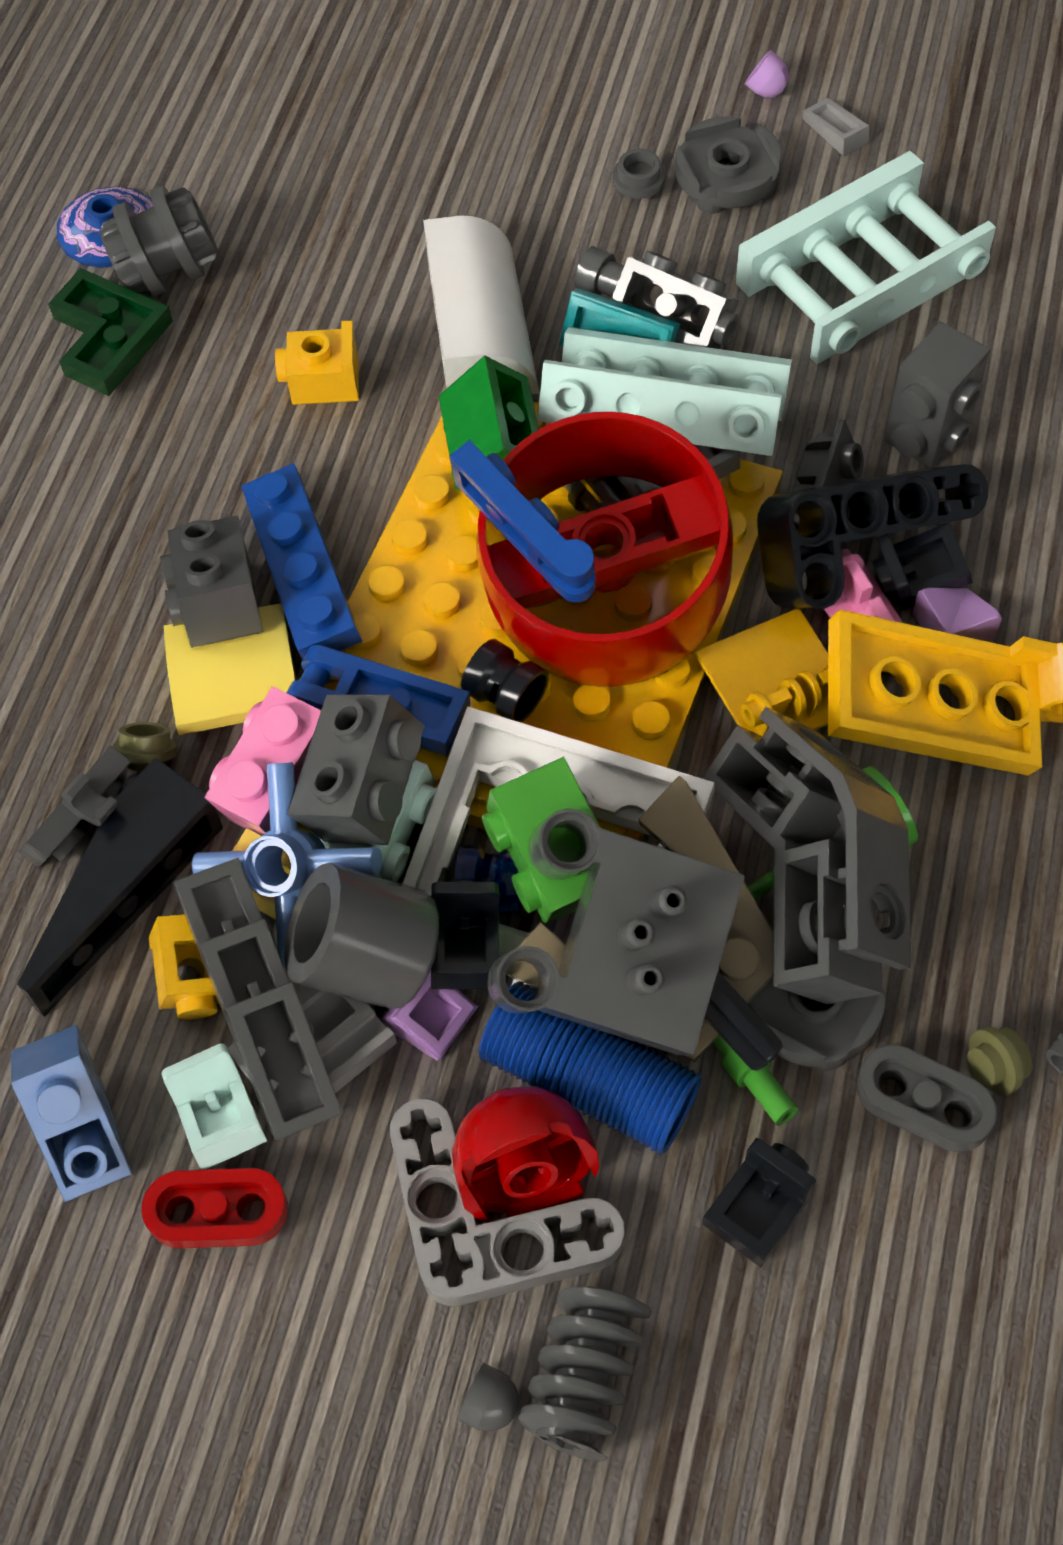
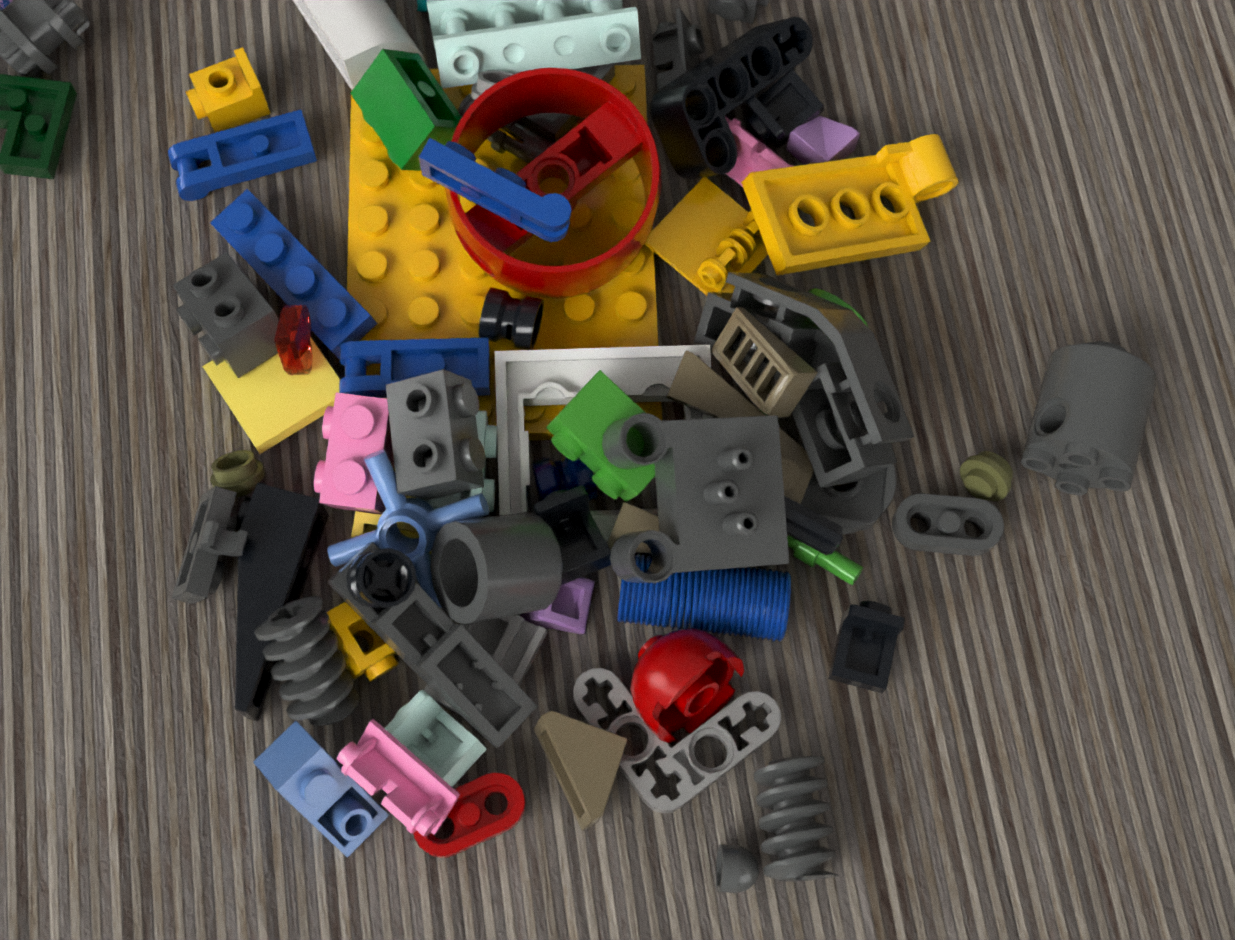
camera: 30 degrees left, 10 degrees up
none -> blue plate [168,109,317,201]
none -> dark grey piece [254,596,361,726]
none -> clear red tile [274,304,312,376]
none -> bright pink hinge [337,719,460,837]
none -> black wheel [346,548,417,608]
none -> dark tan slope [533,711,628,831]
none -> dark tan slope [710,307,818,418]

